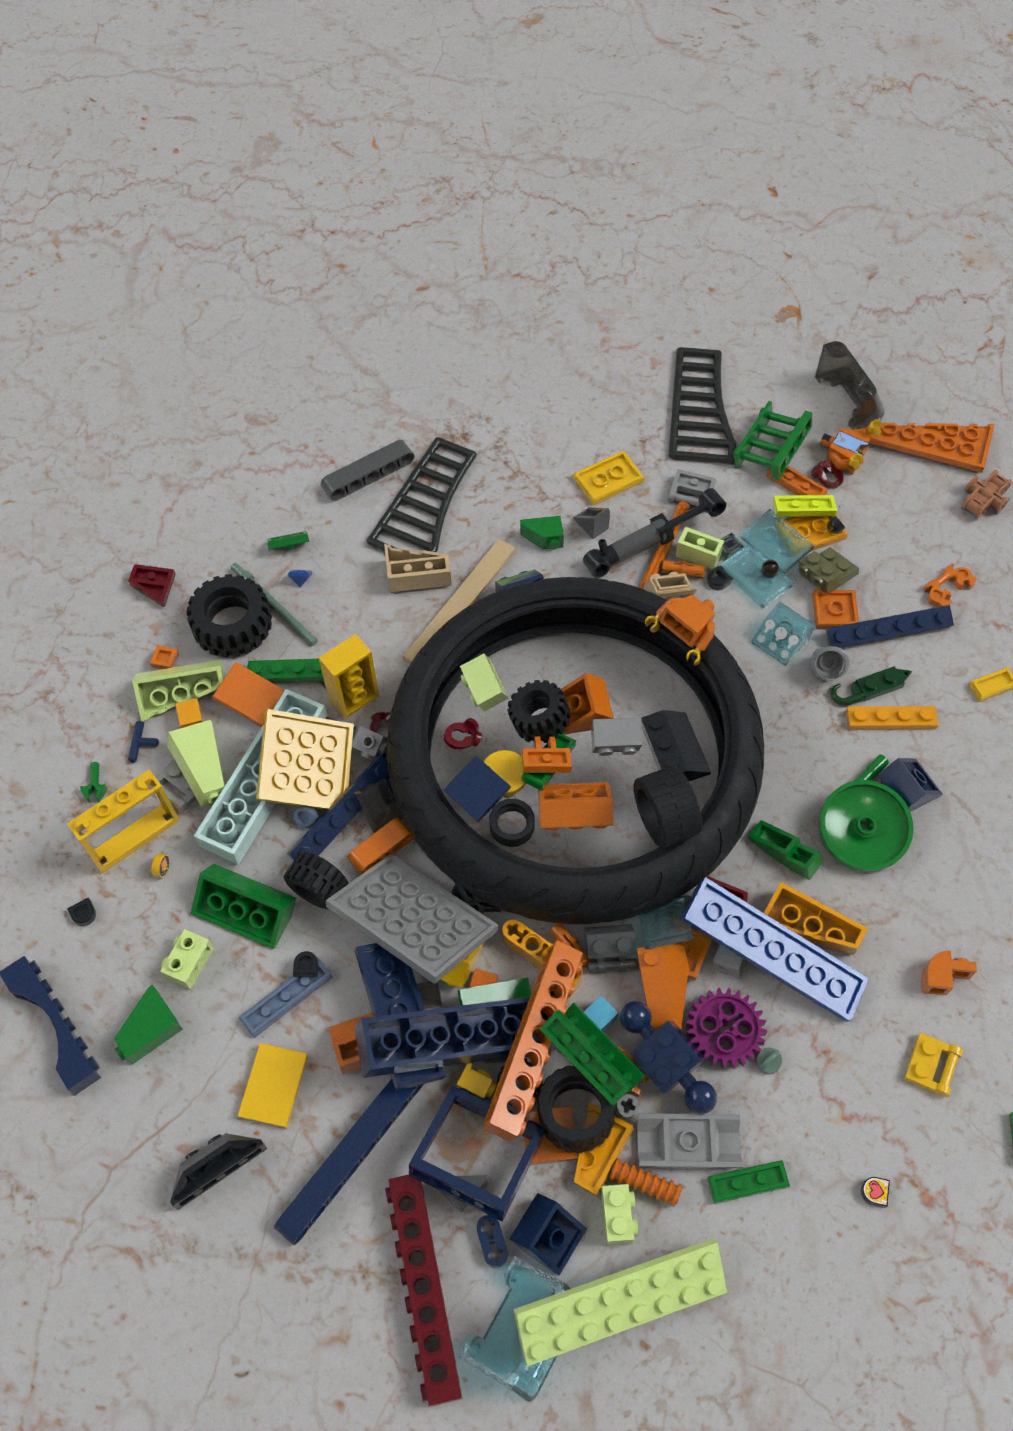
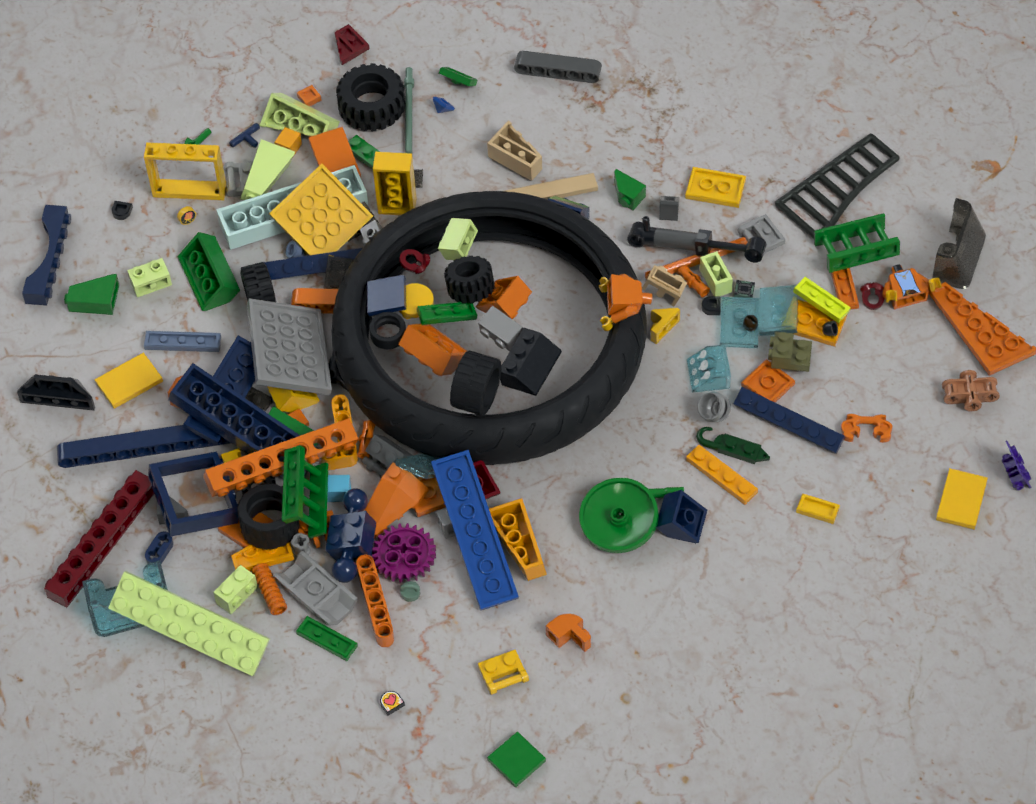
camera: 45 degrees right, 5 degrees down
black tile [293,951,319,977] -> none
pearl dark grey bar [367,437,477,552] -> none
dark blue slope [509,1193,587,1276] -> none
orange hinge [522,737,572,773] -> none
green slope [748,820,823,880] -> none
none -> orange beam [356,554,394,647]

